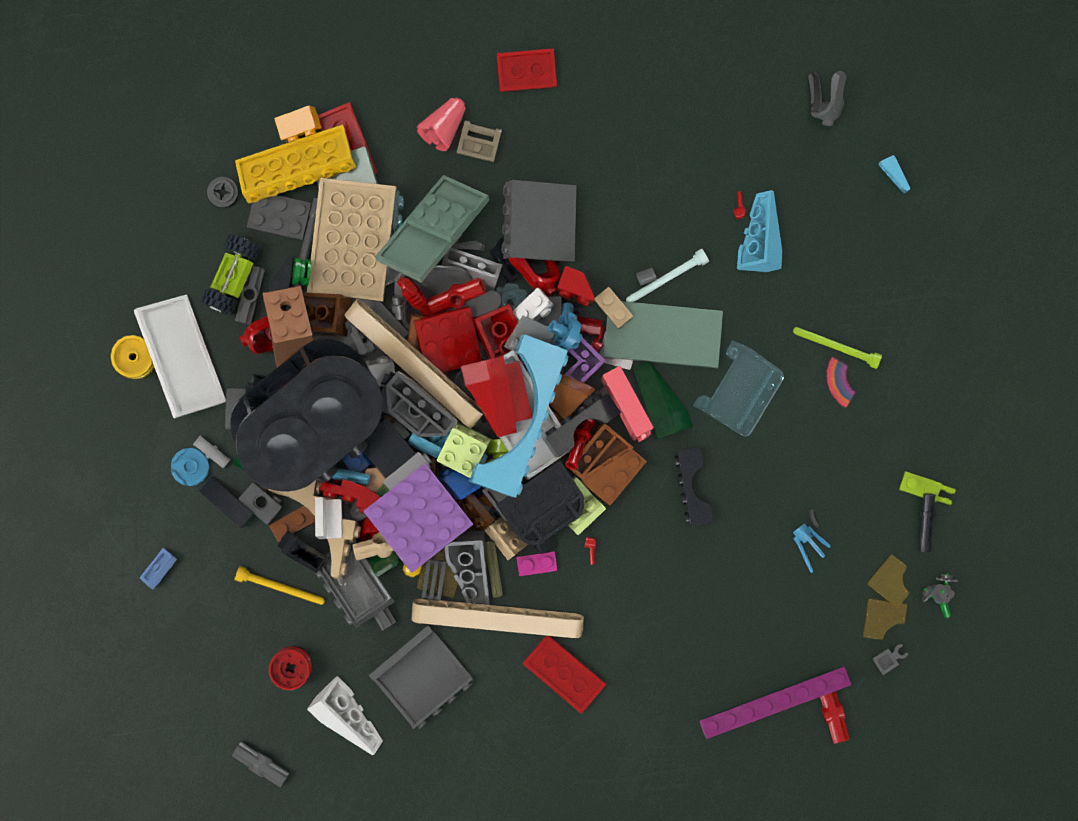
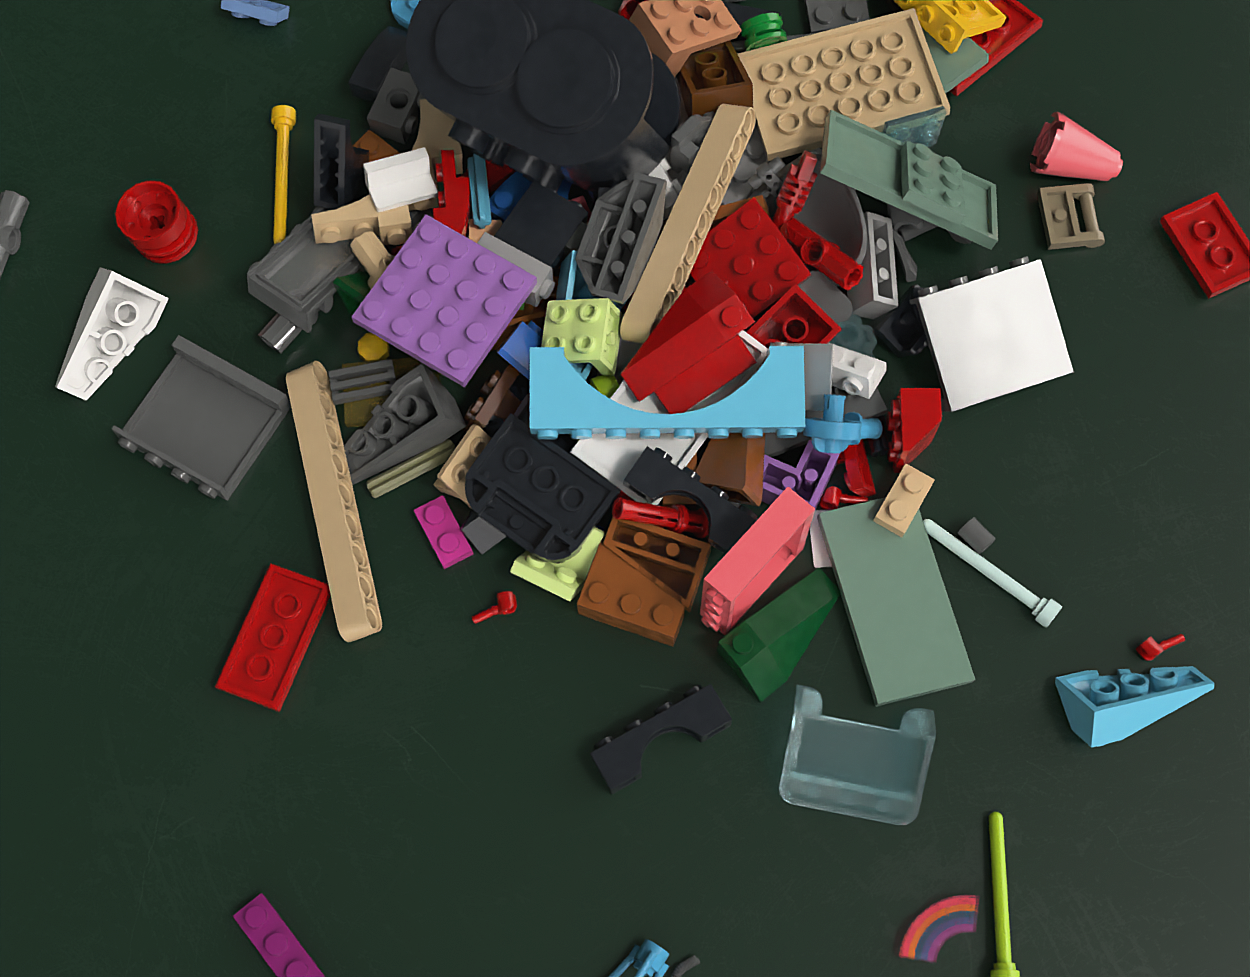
camera: 75 degrees right, 15 degrees down
red piece [509,258,560,297] -> none

